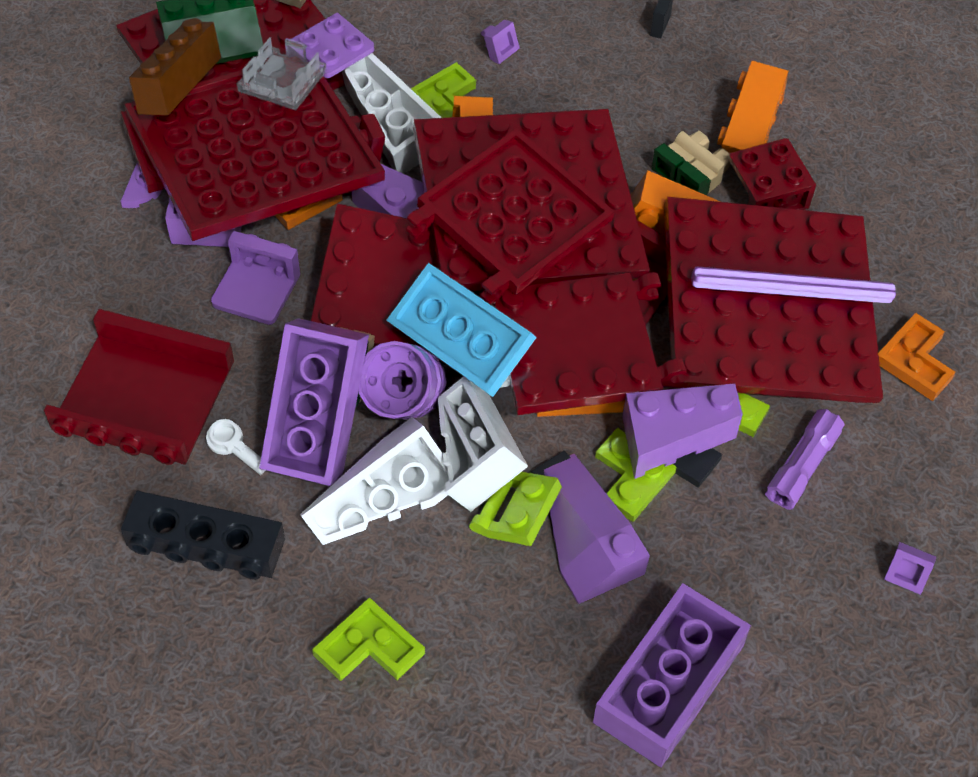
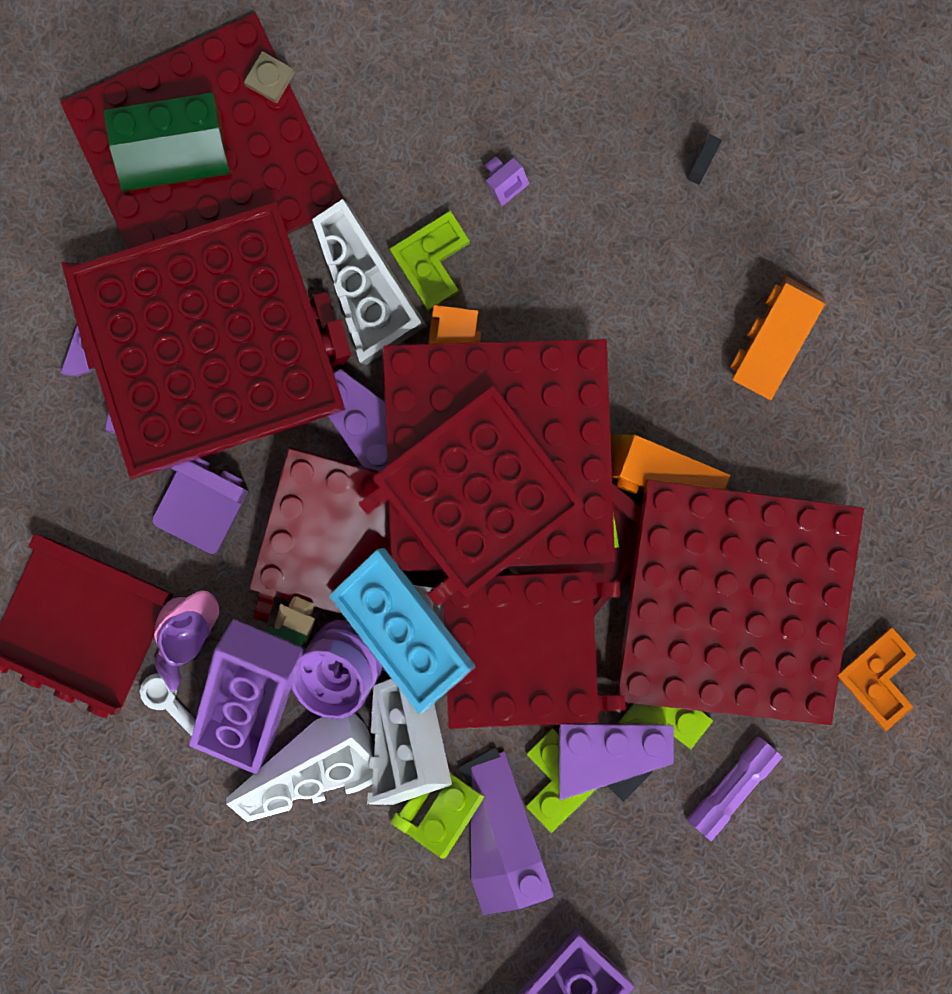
camera: 10 degrees right, 30 degrees up
black brick [121,491,285,580] -> none
reddish brown brick [129,18,221,115] -> none
clear piece [237,37,327,110] -> none
medium lavender bracket [287,13,375,78] -> none
lime plate [312,598,425,681] -> none
hips [651,131,730,195] -> none
axle [691,267,896,303] -> none
dark red bracket [729,138,816,210] -> none
medium lavender tile [884,542,936,595] -> none
none -> medium lavender hair [154,591,219,692]

